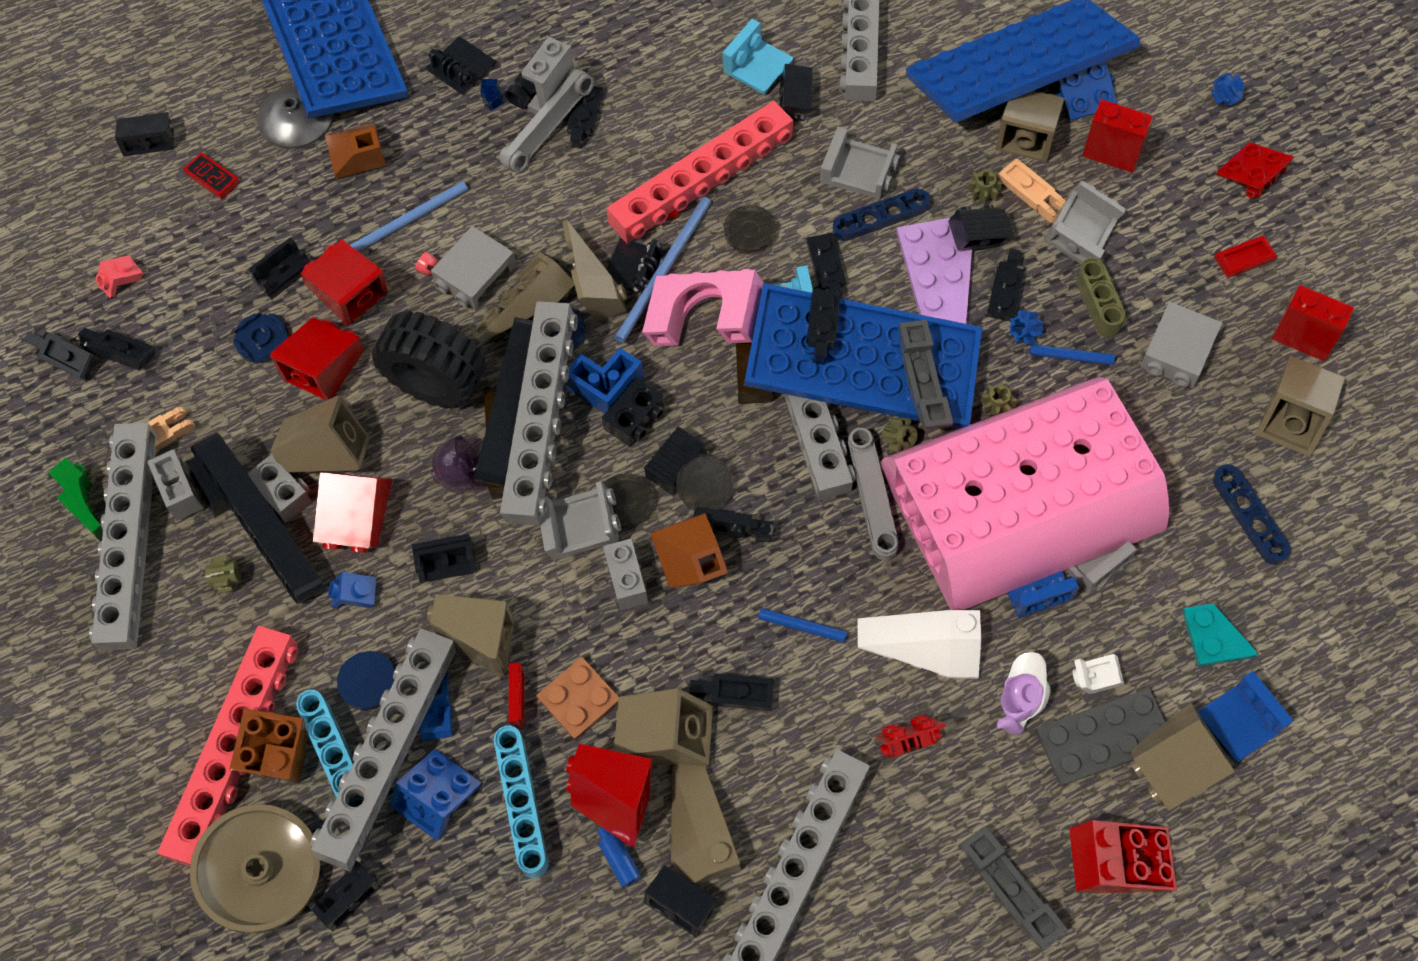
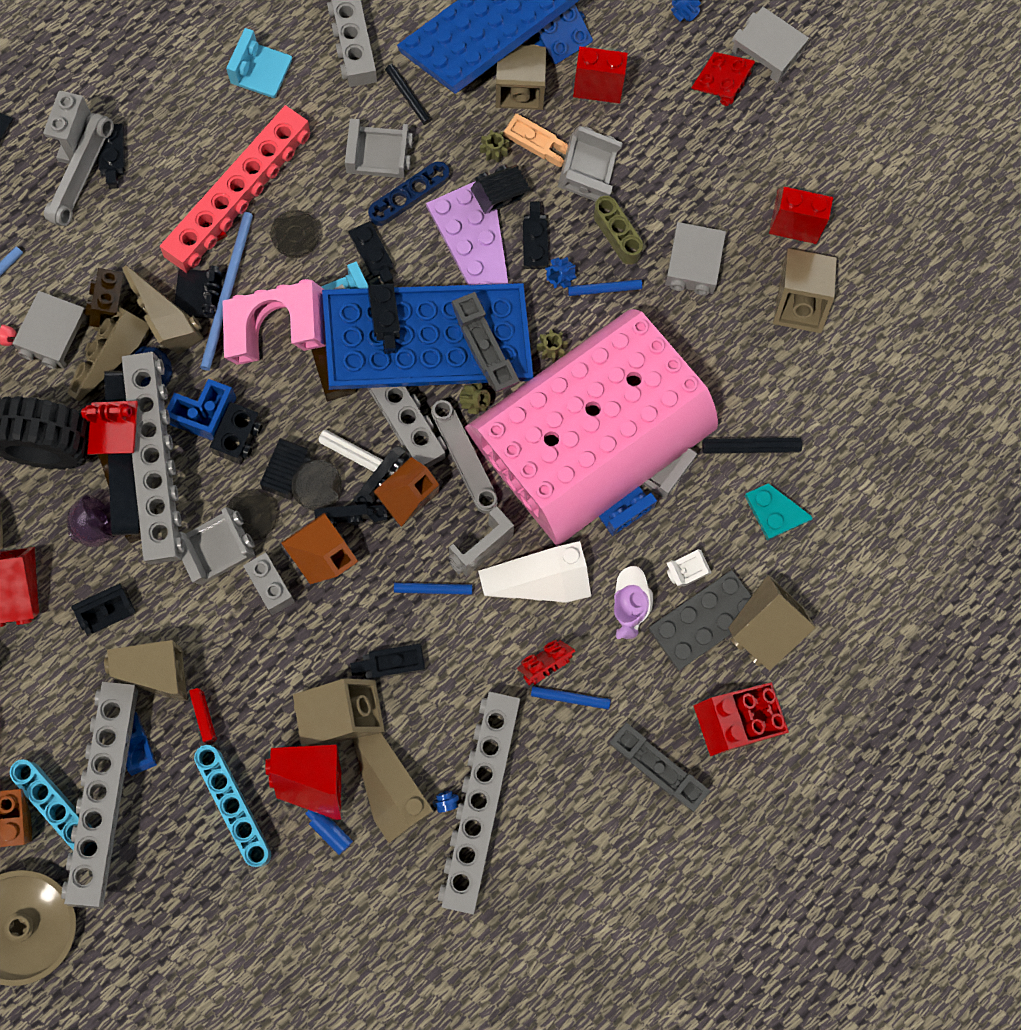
camera: 25 degrees left, 10 degrees up
black hinge [308,861,381,932] -> none
blue bracket [328,572,376,608] -> none
dark blue tile [337,651,395,711] -> none
blue bracket [390,750,481,841] -> none
clear blue piece [480,79,504,111] -> none
black wheel [504,72,536,109] -> none
nougat plate [536,657,619,741] -> none
black hinge [644,865,717,938] -> none
black hinge [779,64,813,121] -> none
blue bracket [1198,671,1294,763] -> none
dark blue beam [1213,464,1290,565] -> none
red tile [1214,235,1277,279] -> none
none -> red hinge [81,401,138,455]
none -> dark brown bracket [85,268,124,327]
none -> white axle [319,430,399,478]
none -> black hinge [352,445,406,506]
none -> dark orange slope [373,457,439,527]
none -> black bar [385,64,431,125]
none -> blue plate [432,791,459,813]
none -> light grey panel [449,506,514,577]
none -> blue bar [531,686,610,710]
none -> black axle [702,437,802,454]
none -> light grey panel [732,7,809,83]

